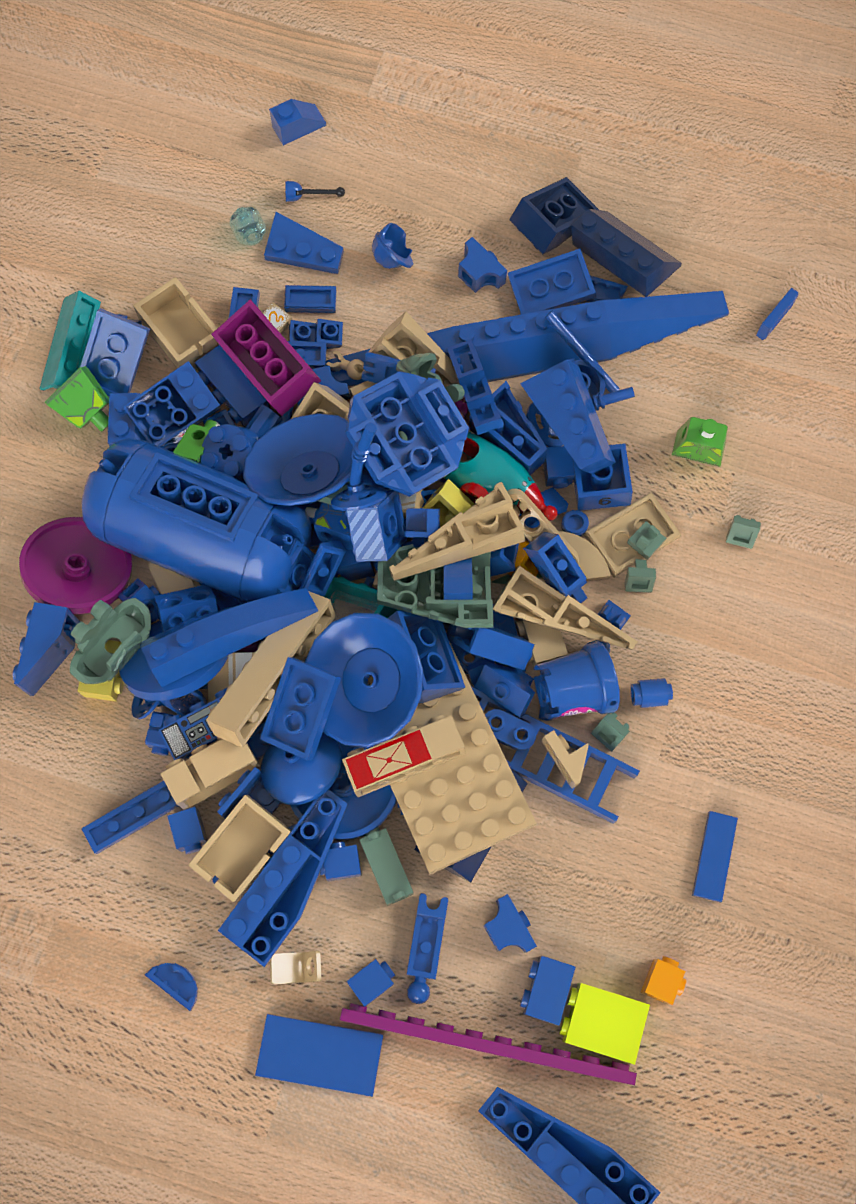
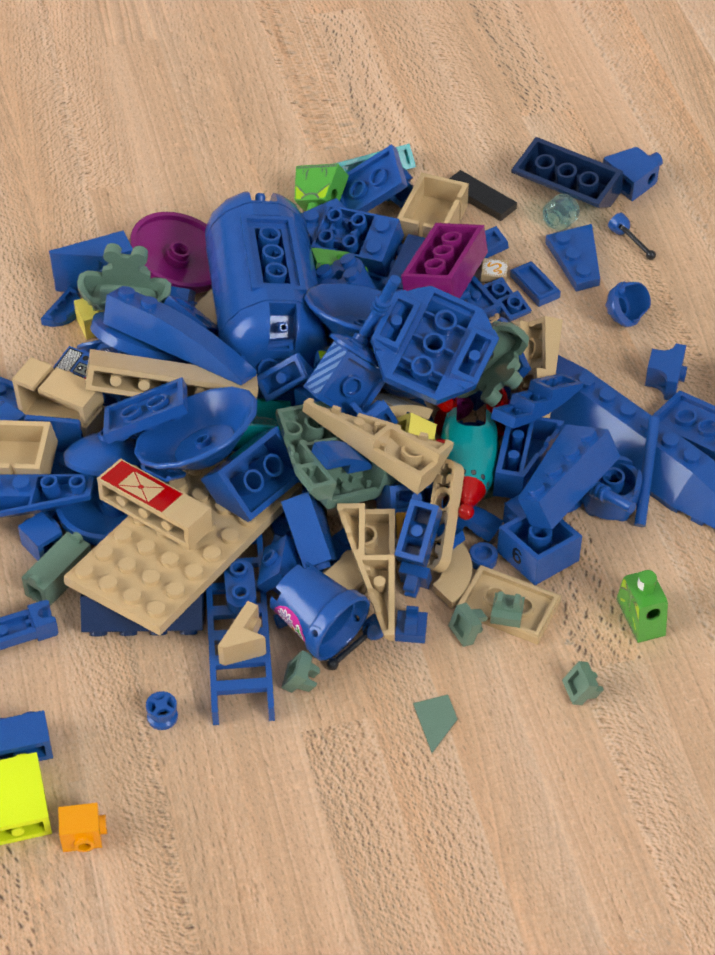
camera: 60 degrees right, 25 degrees down
blue slope [269,99,327,146] -> none
blue brick [483,894,537,953] -> none
blue brick [631,678,673,708] -> none
blue tile [692,811,738,903] -> none
none -> blue tile [41,286,80,327]
none -> blue wheel [146,691,178,730]
none -> sand green sticker [413,695,458,753]
none -> black tile [449,170,517,221]
none -> dark blue slope [511,137,623,208]
none -> blue torso [603,147,663,201]

